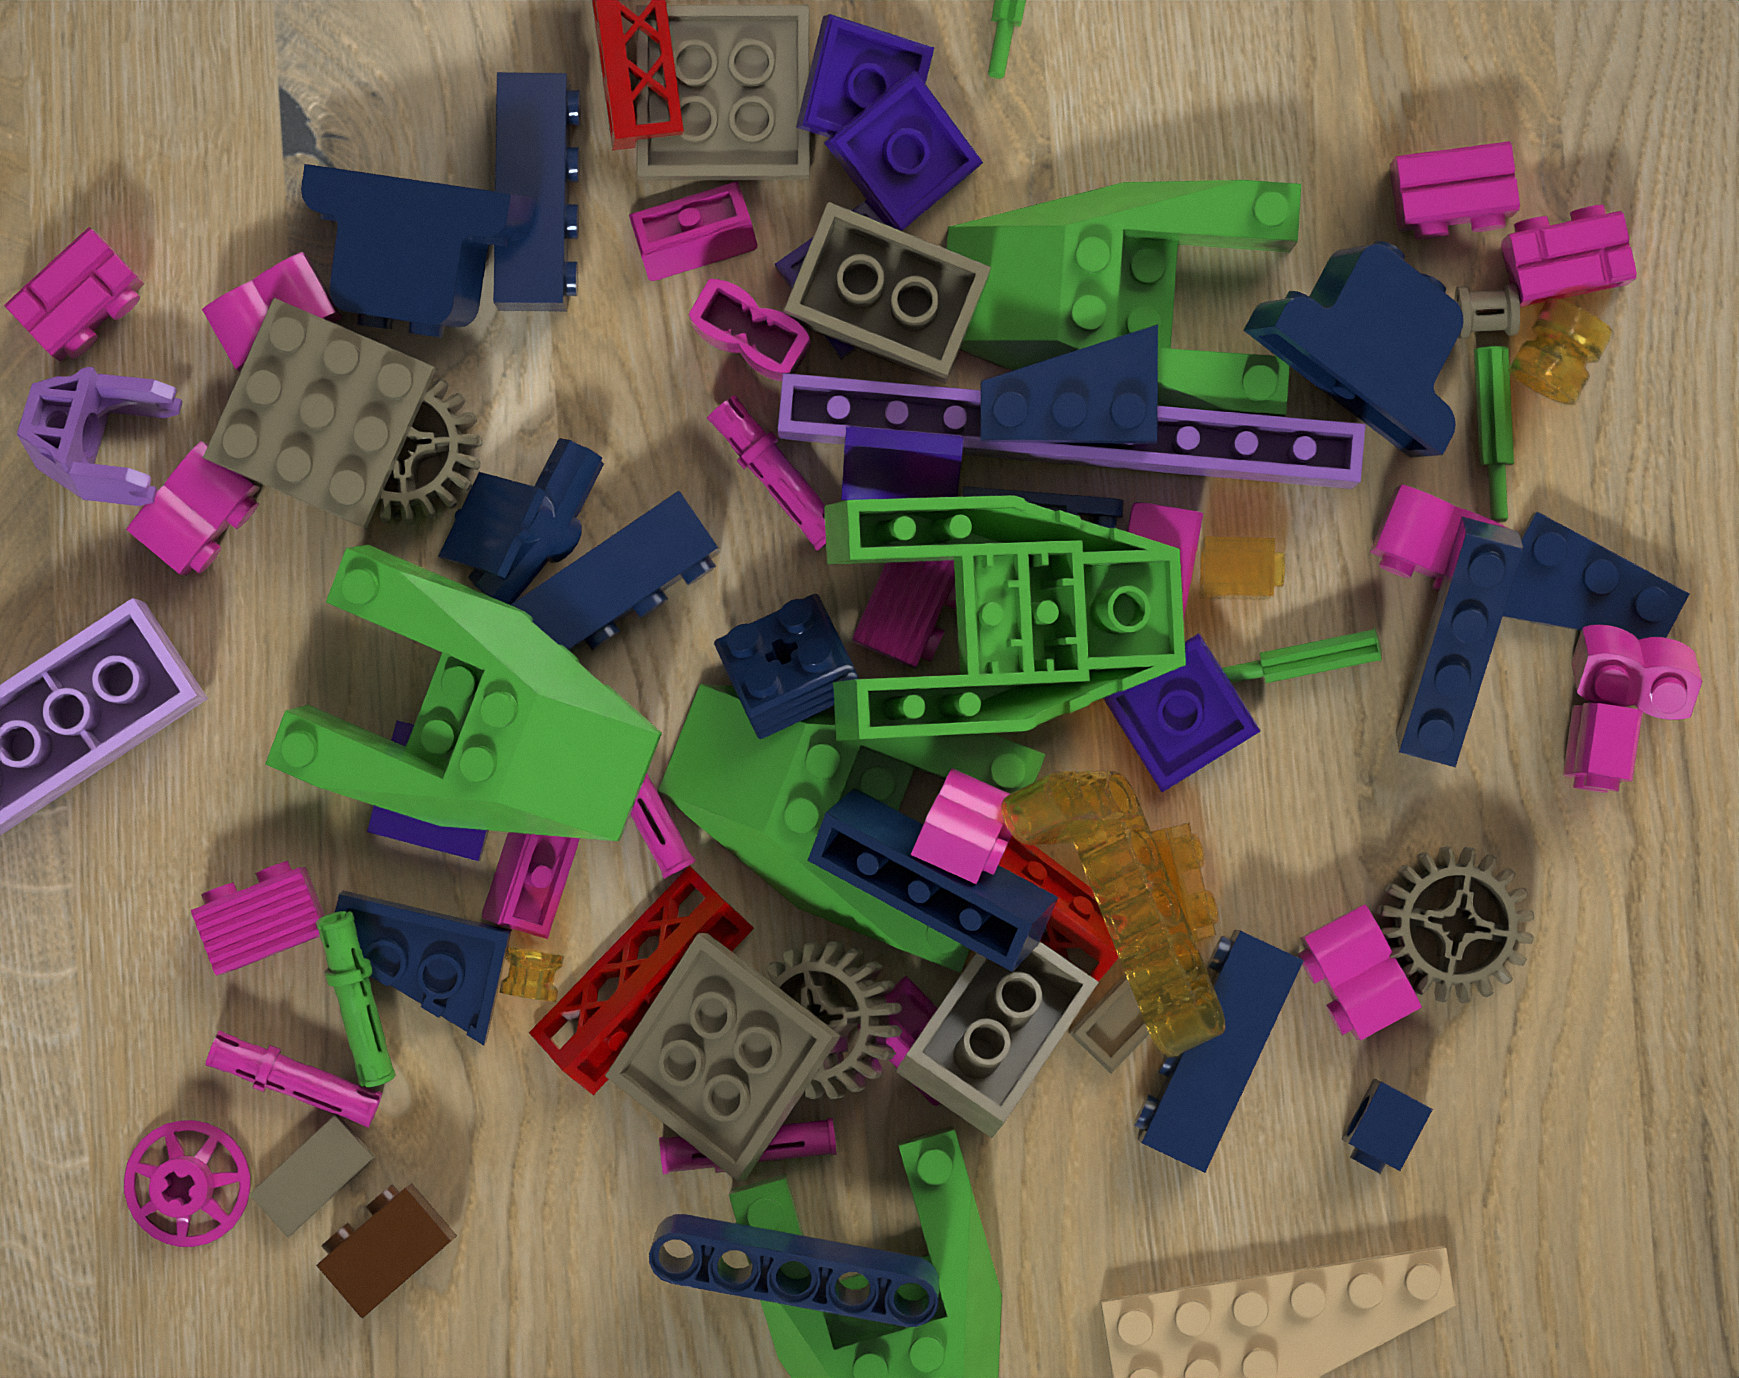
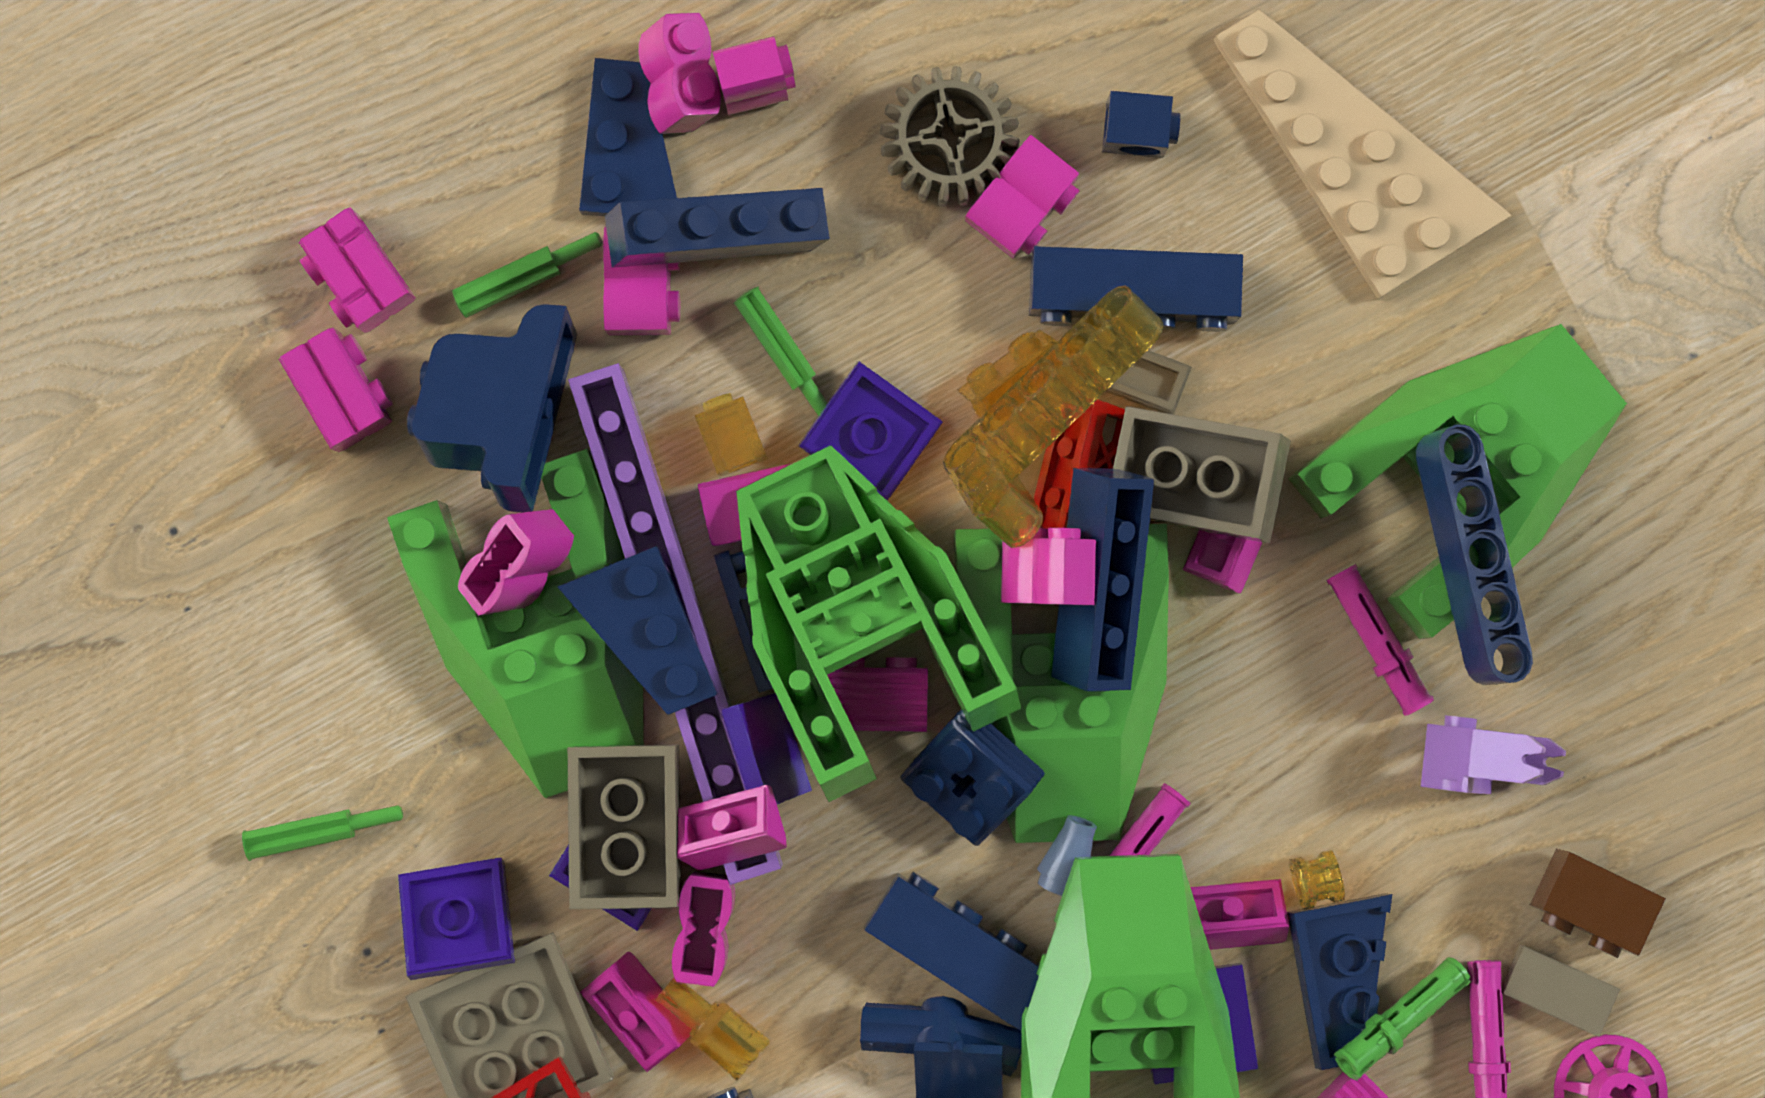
camera: 115 degrees left, 0 degrees up
red fence [529,866,754,1096] -> none
dark tan plate [605,933,841,1181] -> none
dark pink pin [707,395,826,551] -> none
dark tan gear [766,941,903,1099] -> none
dark purple tile [824,71,983,231] -> none
dark tan bush [1454,283,1520,339] -> none
clear yellow wheel [1508,298,1614,406] -> none
none -> dark pink brick [458,509,574,616]
none -> clear yellow arm [655,977,770,1081]
none -> dark pink slope [677,785,787,870]
none -> sand blue cone [1037,815,1097,896]
none -> medium lavender piece [1421,715,1566,794]

